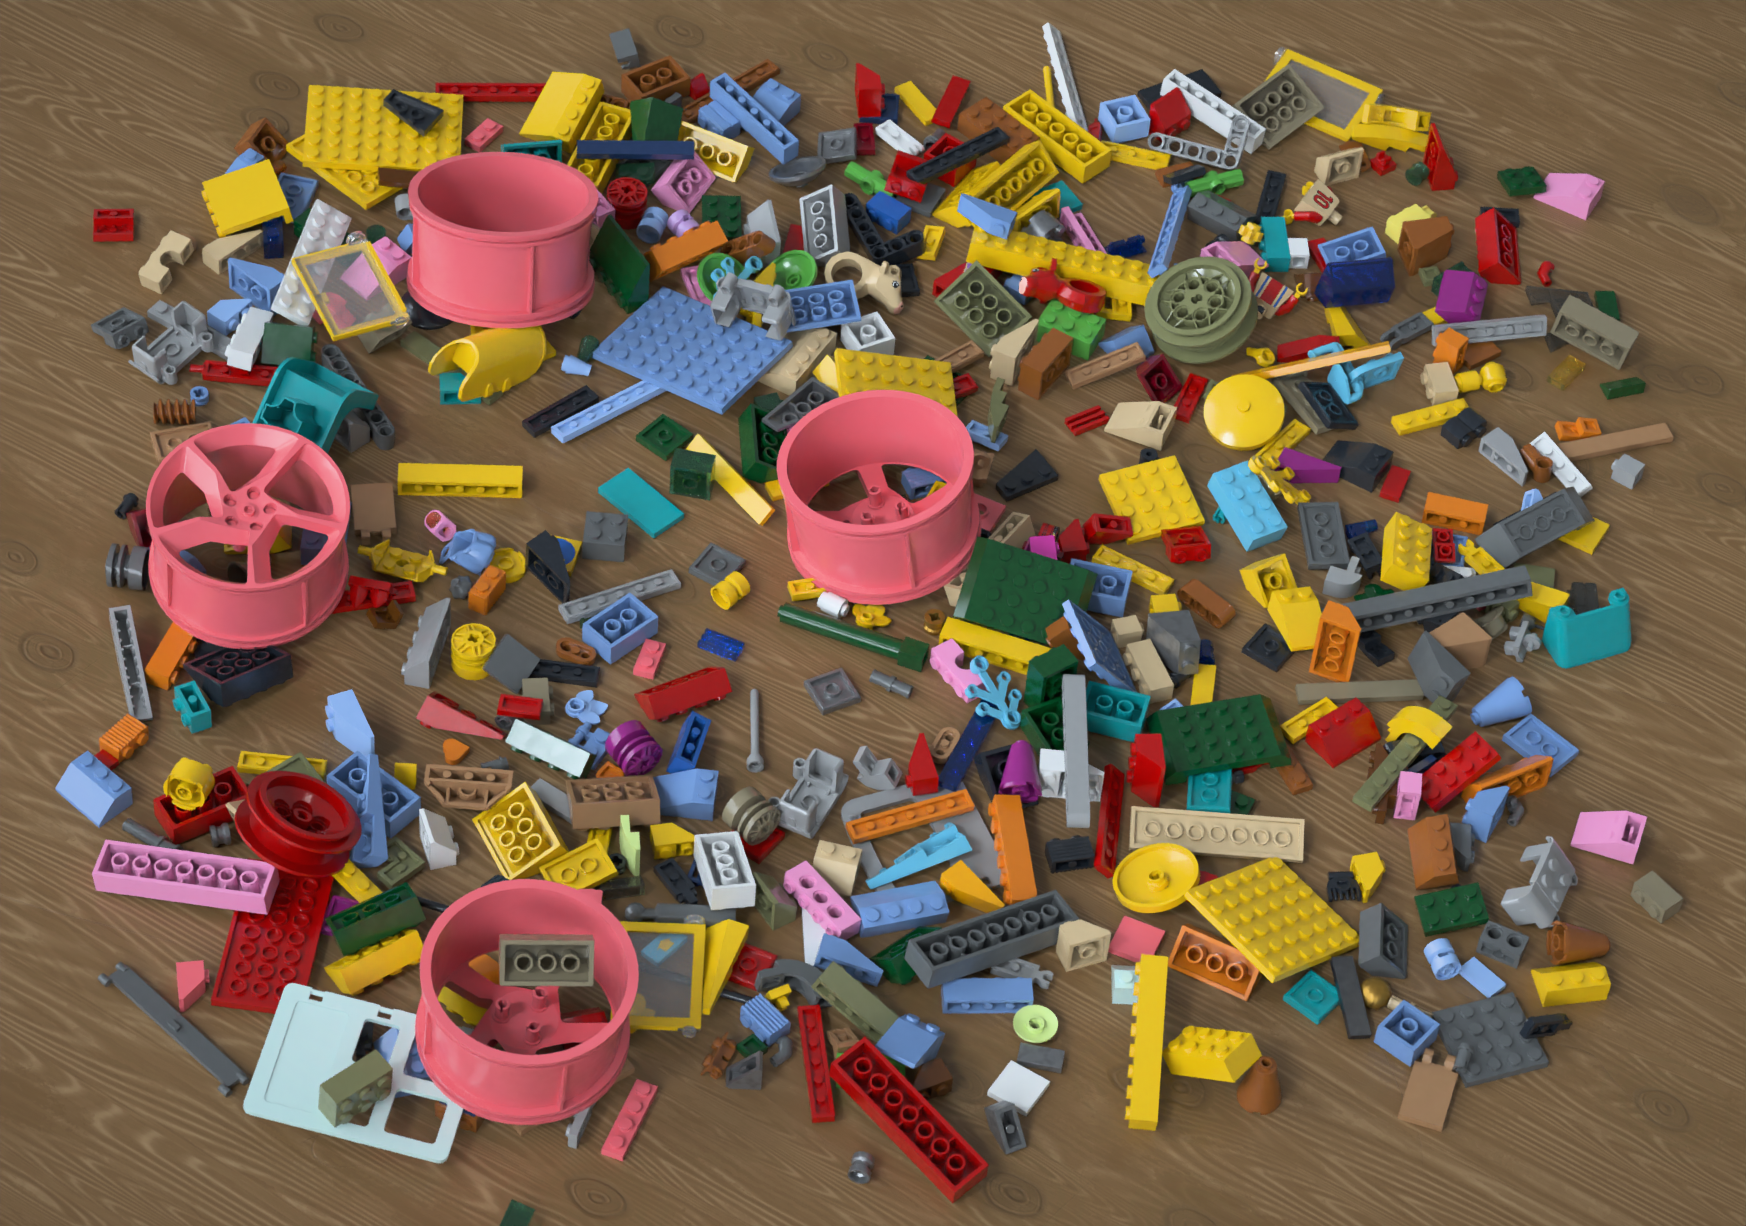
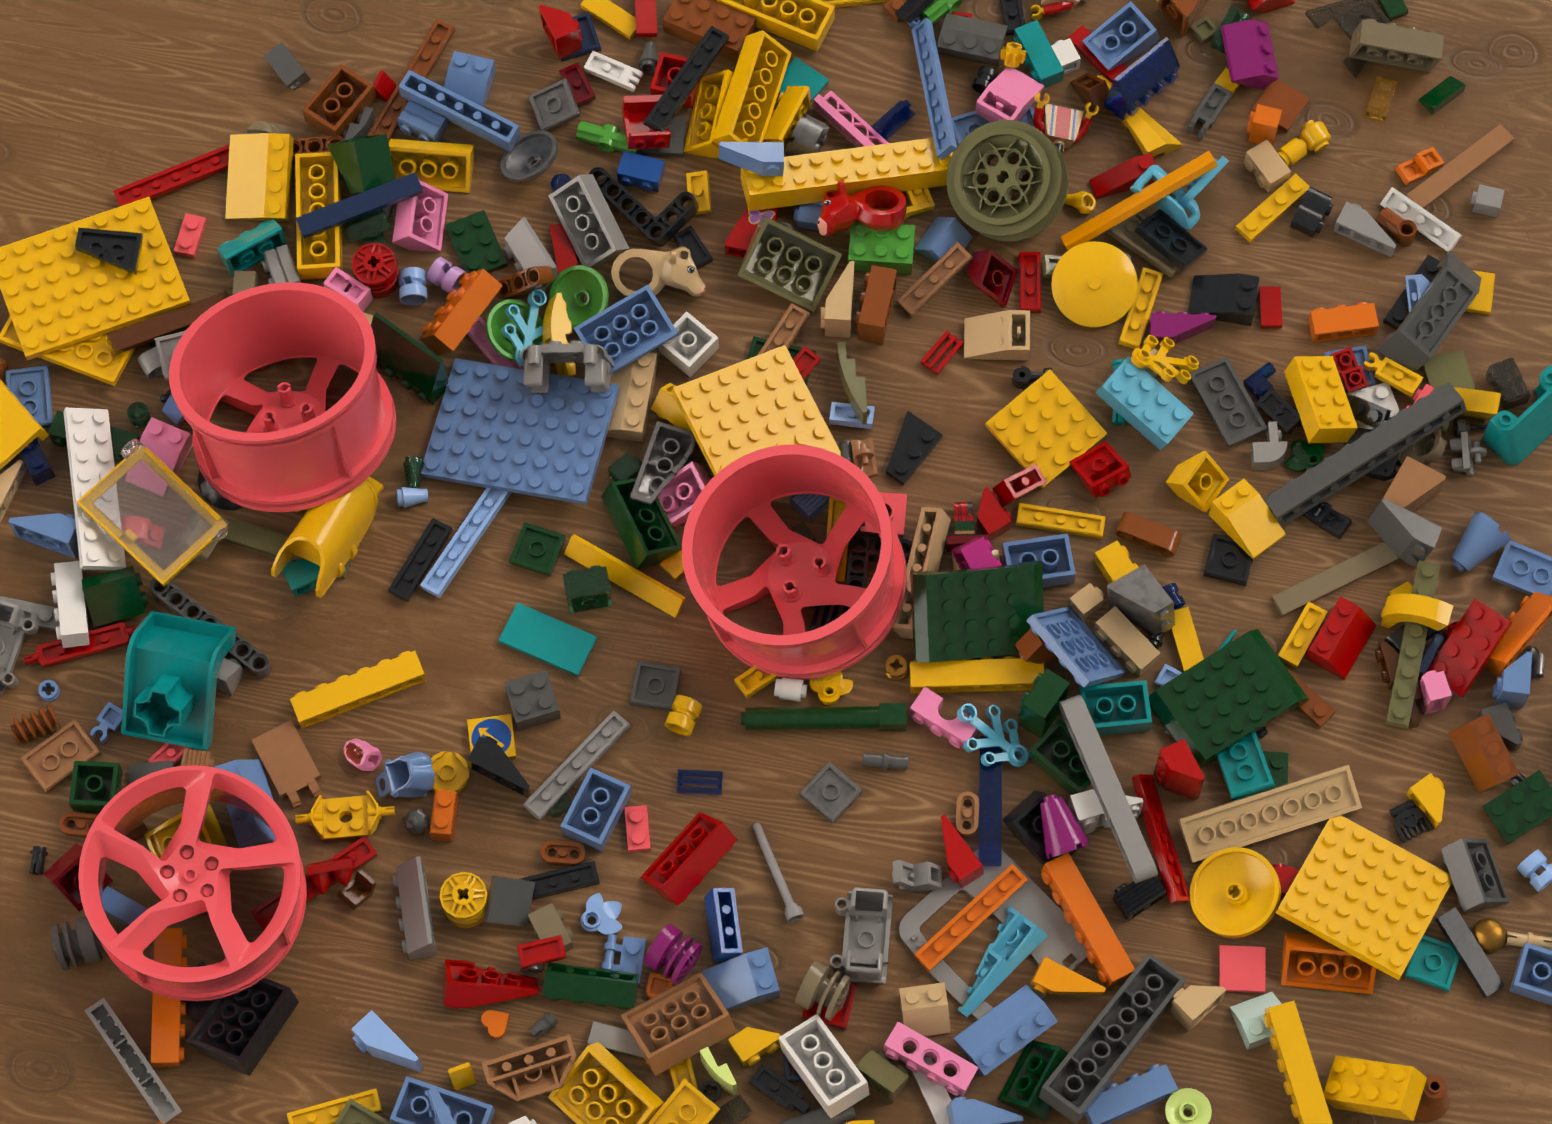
camera: 15 degrees left, 20 degrees up
teal brick [172,680,212,734] -> none
light blue slope [207,298,252,336] -> none
light grey plate [990,958,1054,989] -> none
orange slope [1309,600,1361,682] -> none
light grey plate [1432,315,1547,346] -> none

